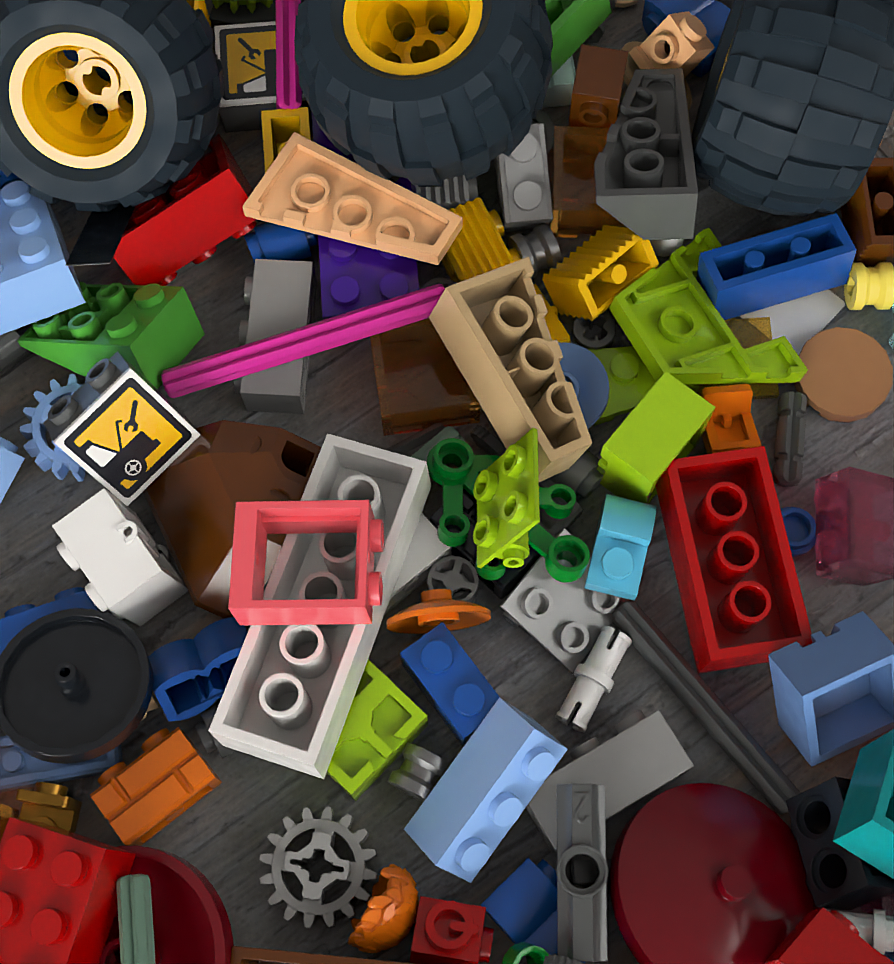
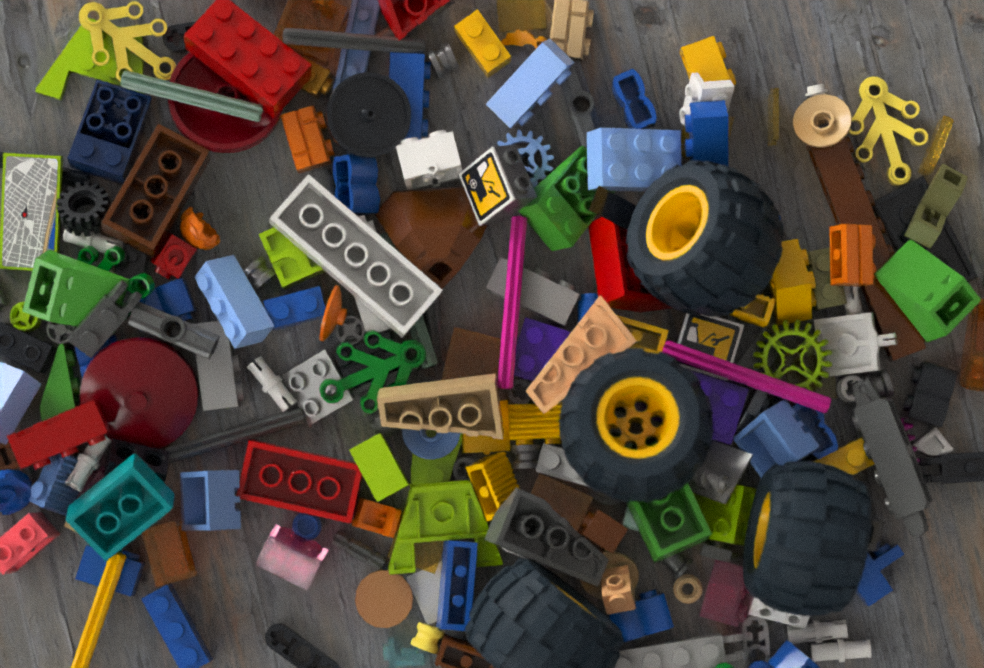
camera: 115 degrees right, 15 degrees up
coral window [228,500,384,625] -> none
light grey gear [259,806,378,928] -> none
lime hinge [473,428,540,568] -> none
medium azure brick [584,494,656,601] -> none

